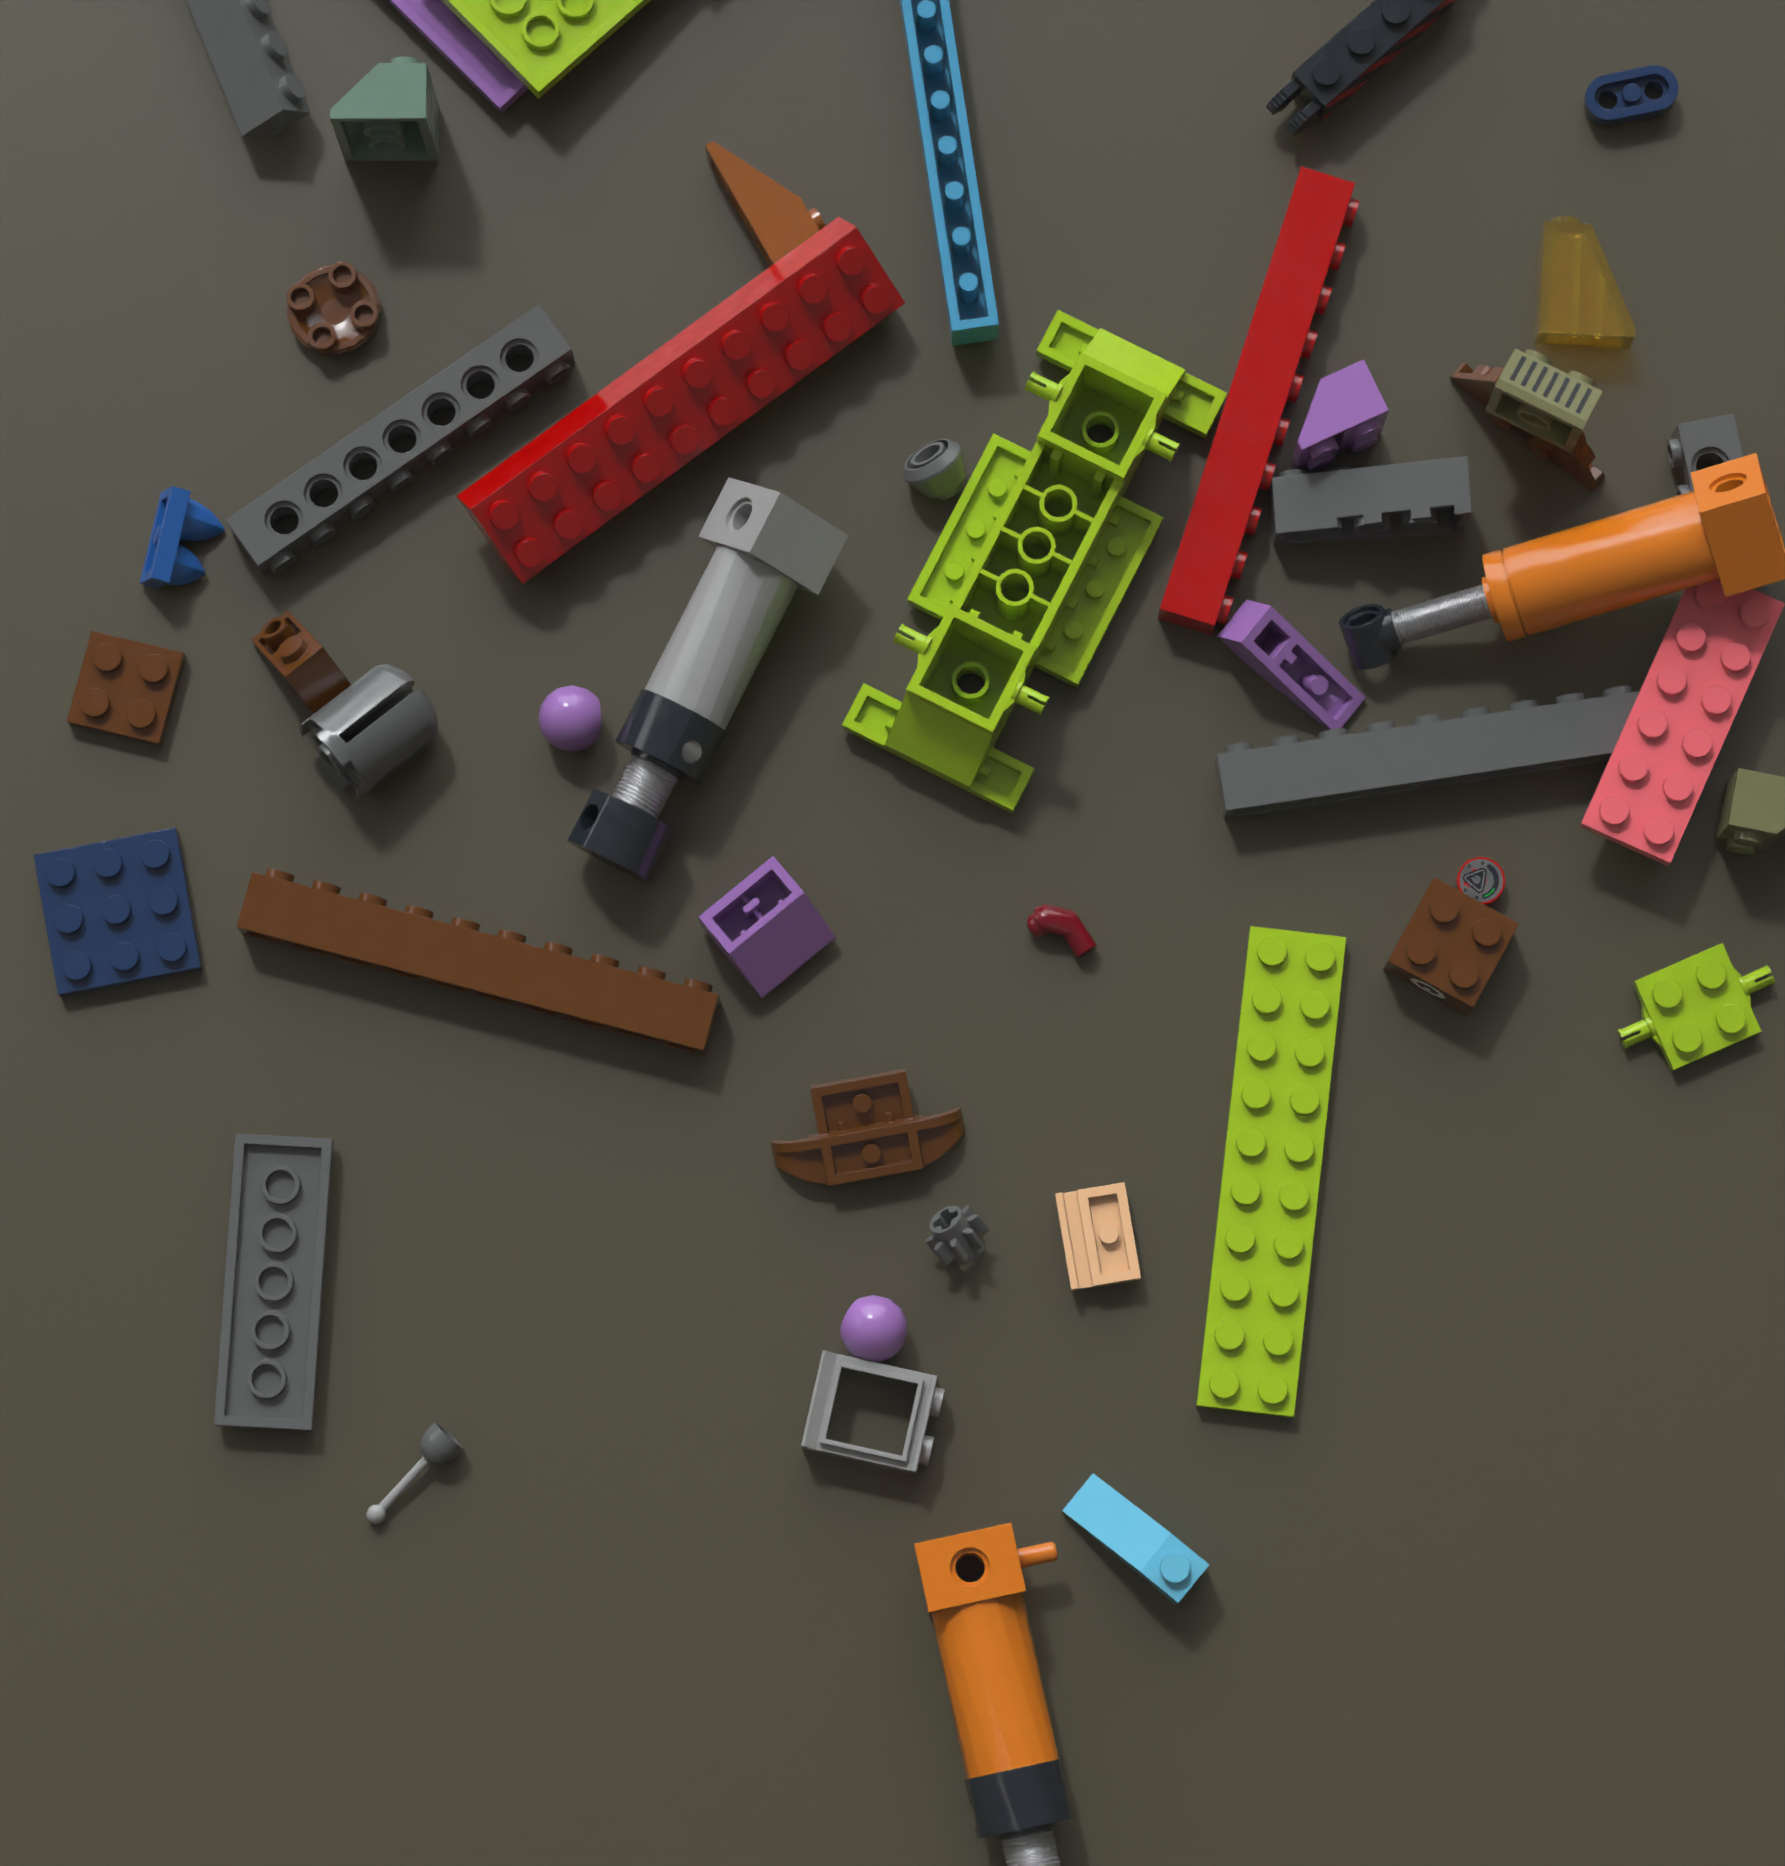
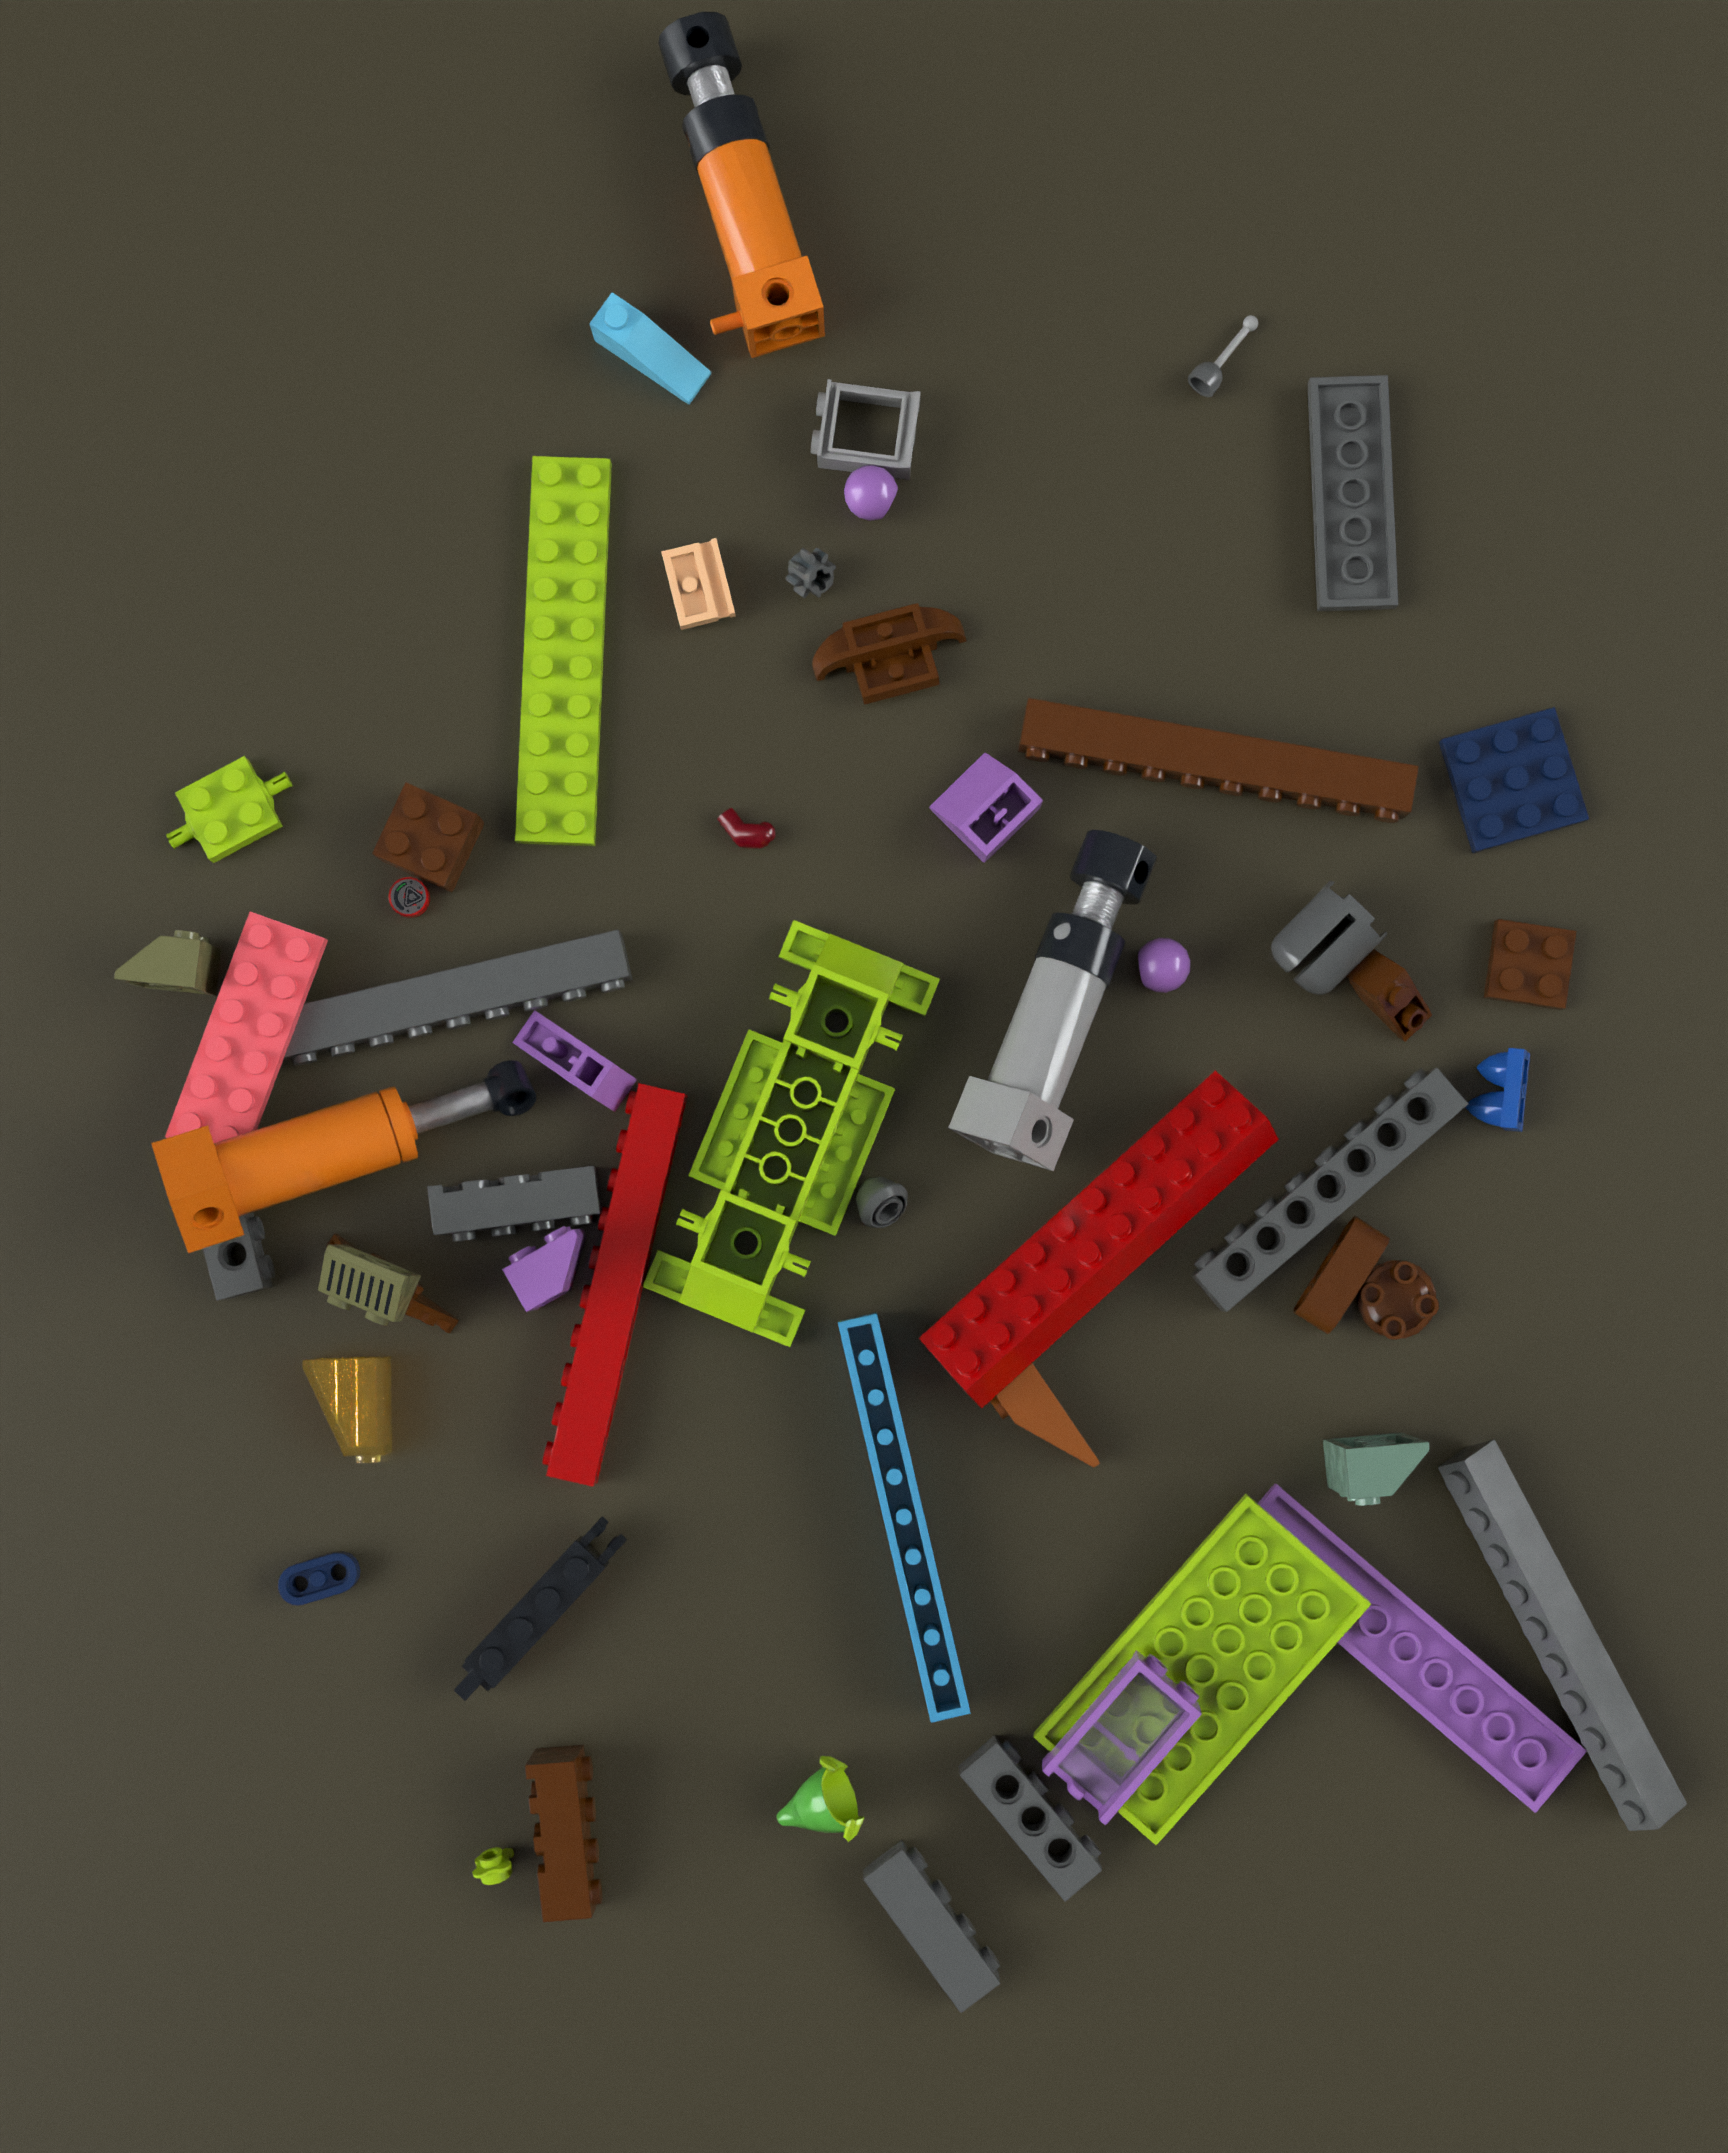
camera: 175 degrees right, 5 degrees up
none -> reddish brown beam [1293,1216,1390,1334]

